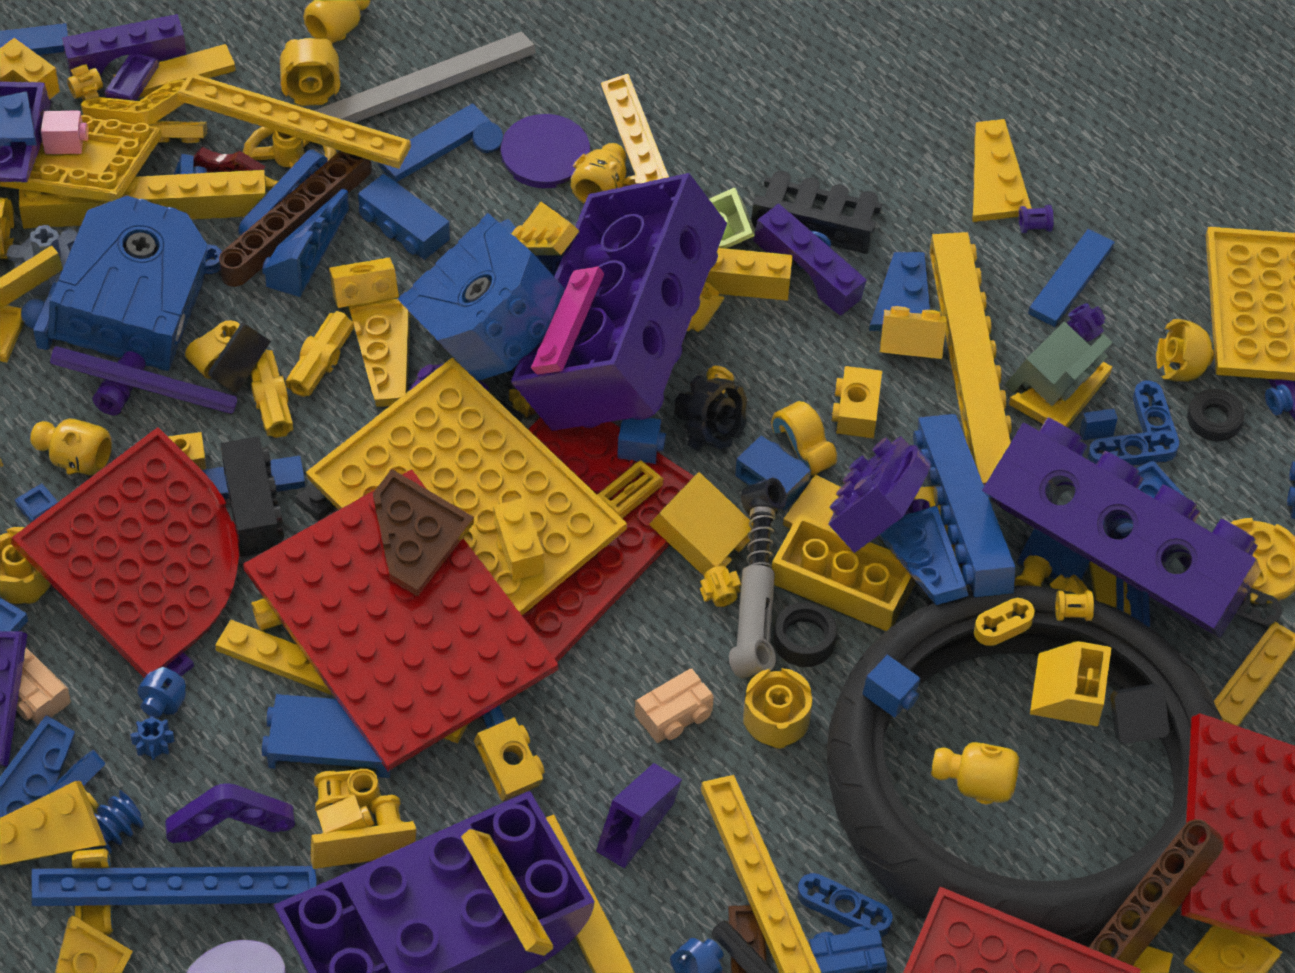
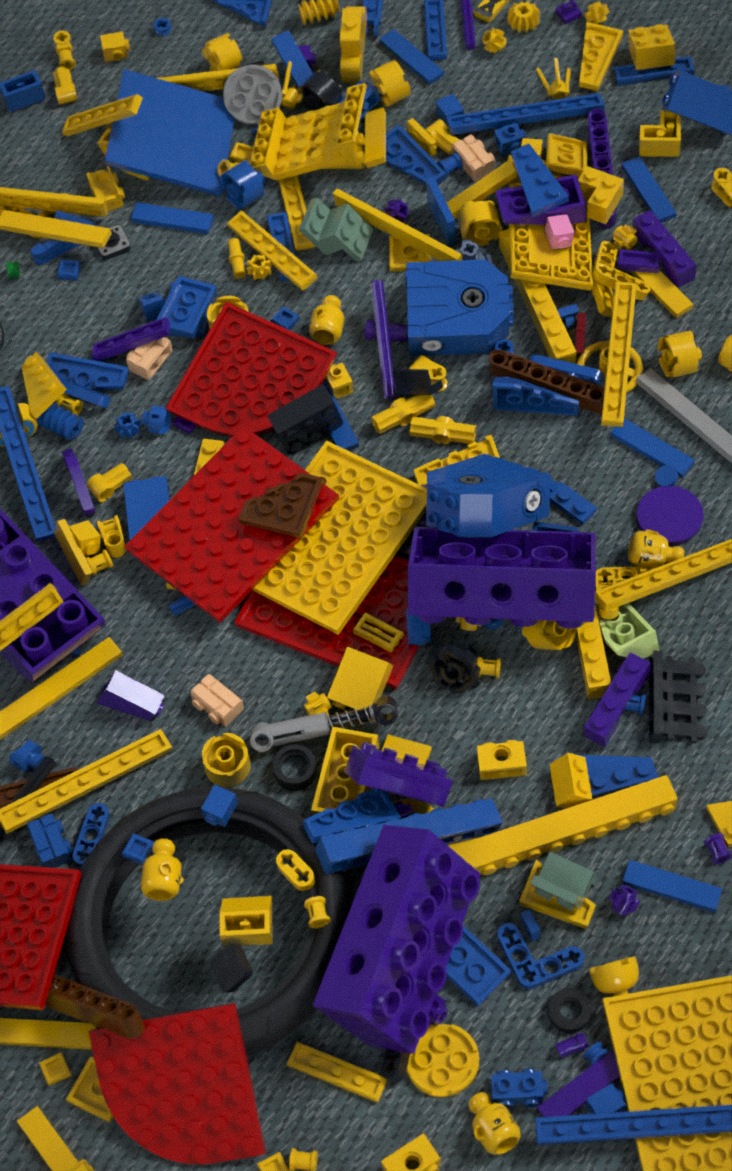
camera: 85 degrees right, 5 degrees up
yellow brick [329,257,399,308] -> none
blue brick [358,173,450,260] -> none
yellow brick [474,717,545,802] -> none
yellow brick [493,498,544,580] -> none
yellow wing [511,202,579,256] -> none
dark pink plate [531,266,604,375] -> none
blue brick [735,435,811,511] -> none
yellow animal [771,401,838,476] -> none
none -> yellow piece [86,463,132,502]
none -> blue tile [122,833,154,865]
none -> dark purple pin [555,1032,589,1058]

